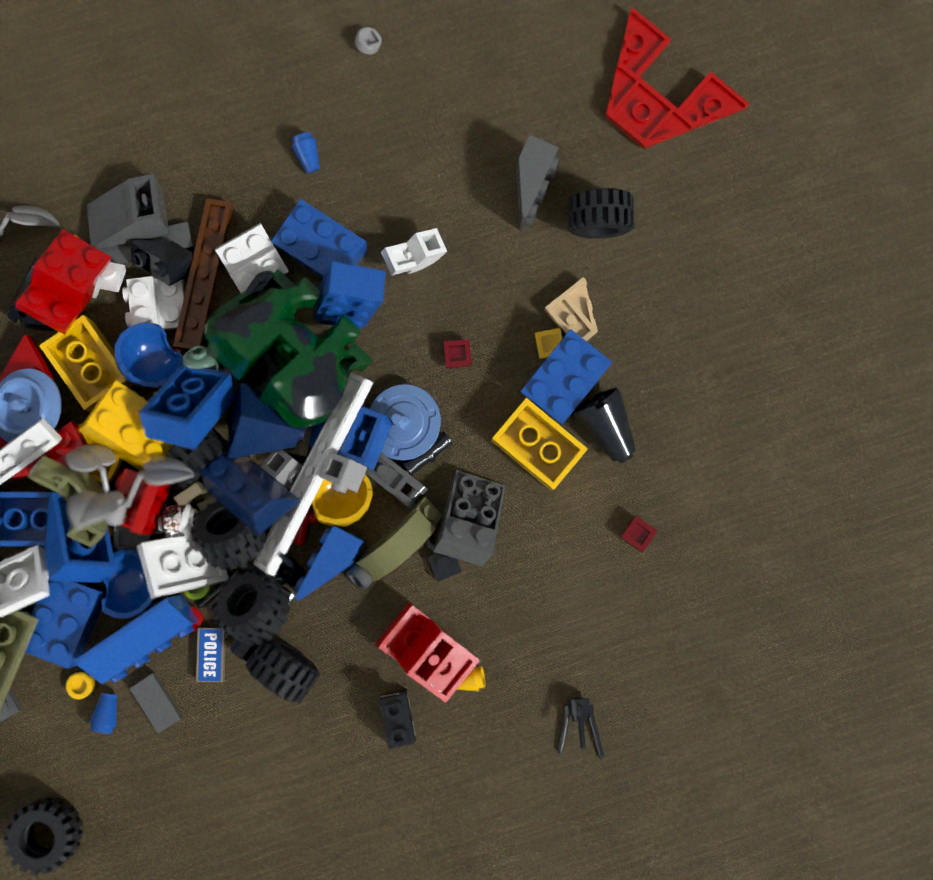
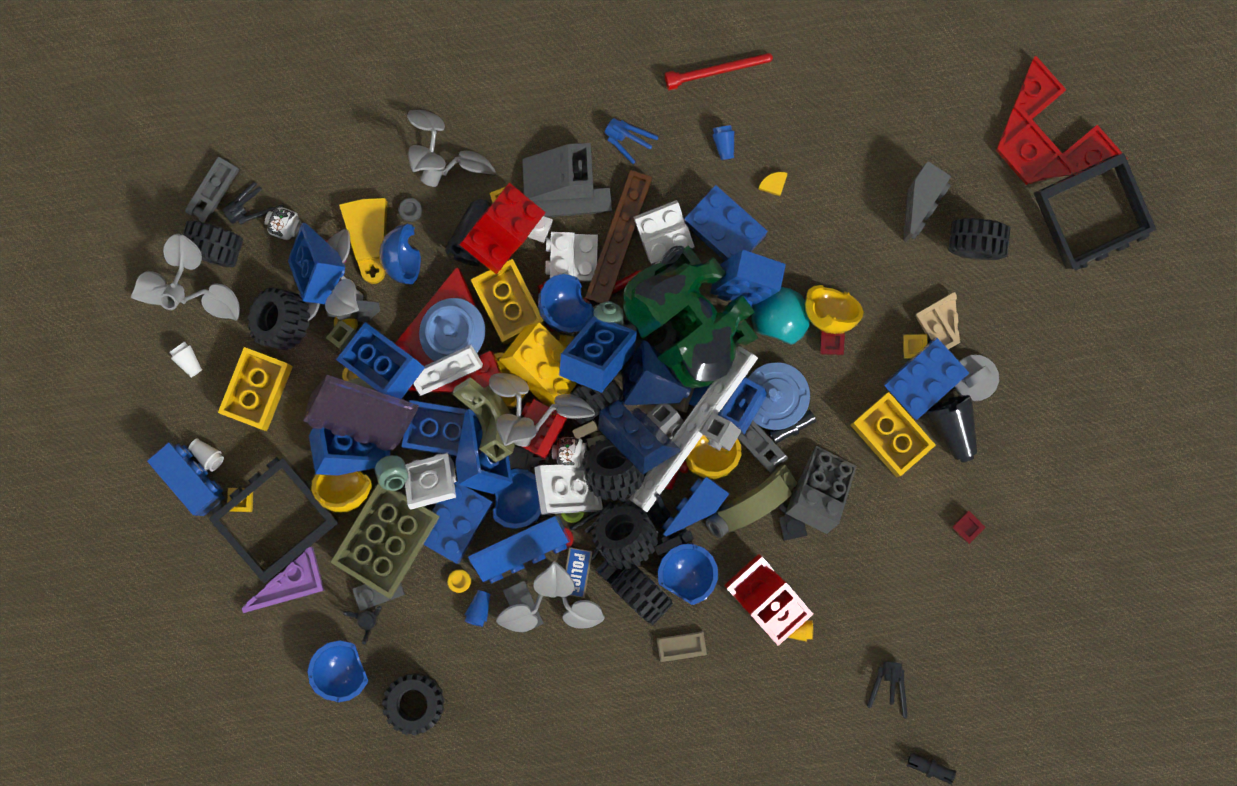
camera: 15 degrees right, 0 degrees up
black slope [131,240,192,286] -> none
light grey tile [355,27,381,54] -> none
black hips [379,689,416,749] -> none
white brick [381,228,447,276] -> none
none -> light grey plant [496,561,605,632]
none -> blue plant [605,118,658,164]
none -> black plate [654,530,694,556]
none -> dark tan tile [657,631,707,662]
none -> blue cylinder [658,544,718,605]
none -> red piece [664,53,773,91]
none -> teal cylinder [751,287,810,345]
none -> yellow tile [758,172,788,196]
none -> yellow cylinder [805,285,864,334]
none -> black pin [906,752,957,785]
none -> light grey tile [954,355,999,401]
none -> black window [1033,153,1157,271]

